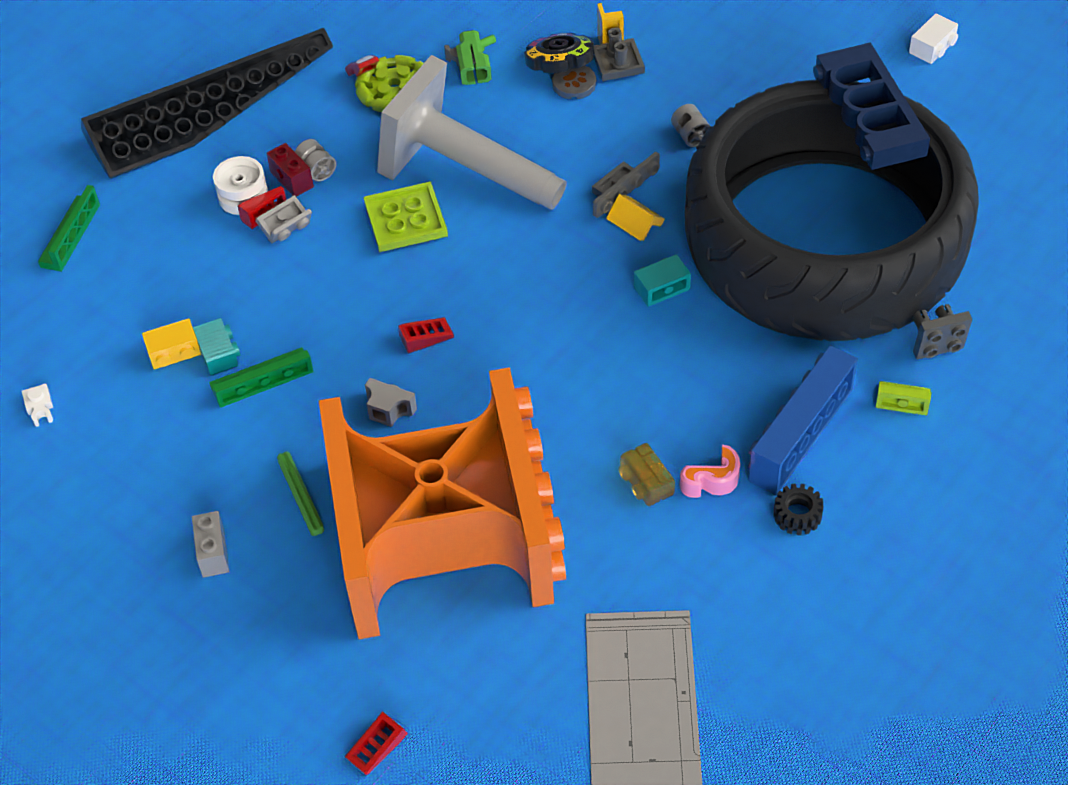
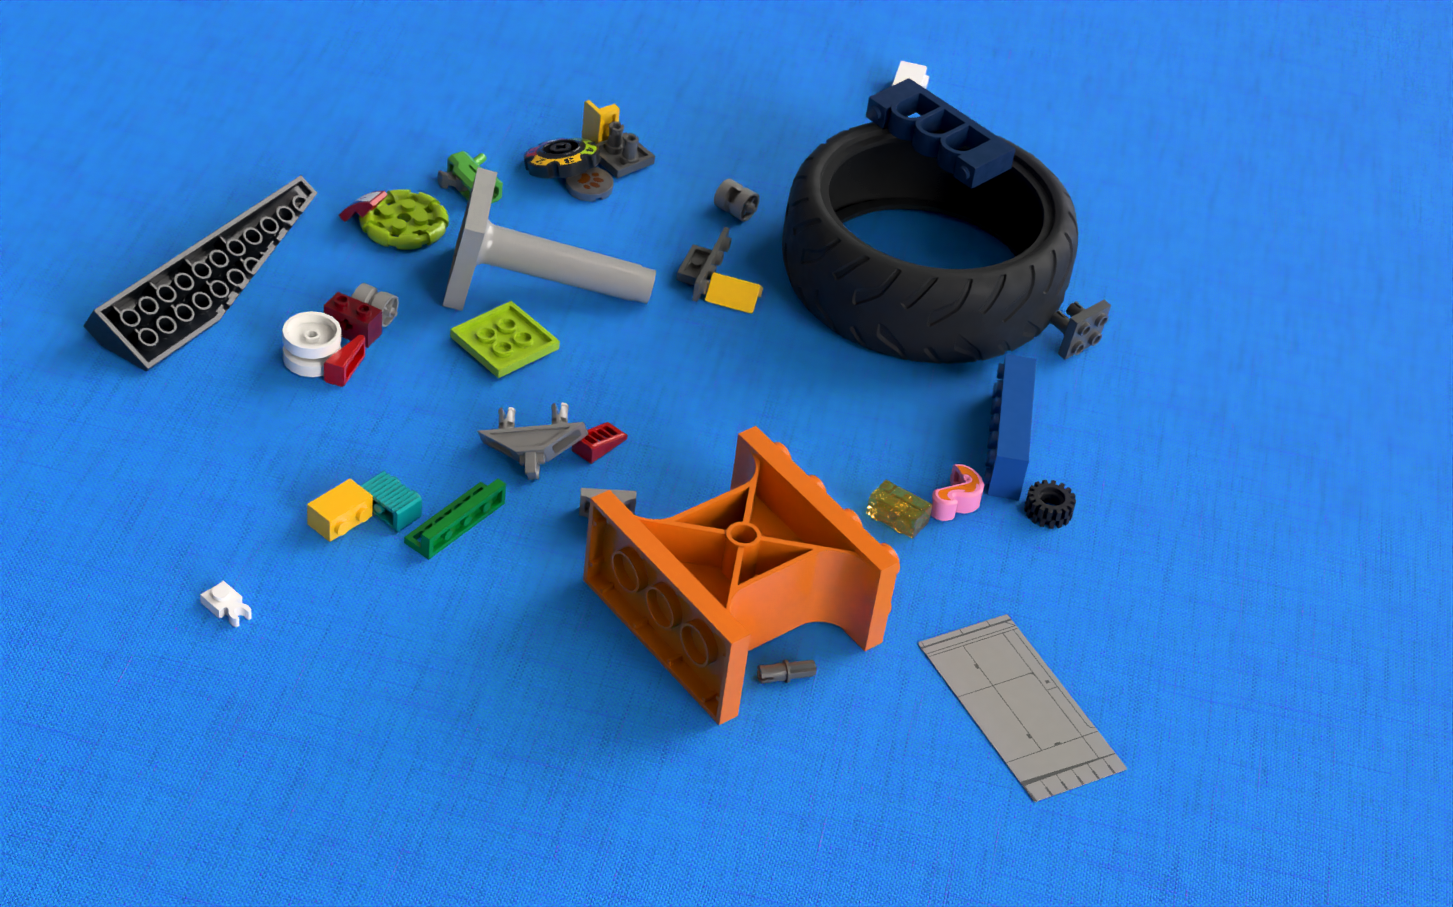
camera: 35 degrees left, 10 degrees down
green fence [38,185,100,272] -> none
light grey brick [192,511,230,578] -> none
light grey bracket [256,195,312,243] -> none
bright green axle [277,451,324,536] -> none
red slope [345,711,408,775] -> none
teal brick [634,254,691,307] -> none
lime panel [876,381,932,416] -> none
none -> light grey connector [477,402,589,480]
none -> dark grey axle [757,660,816,684]

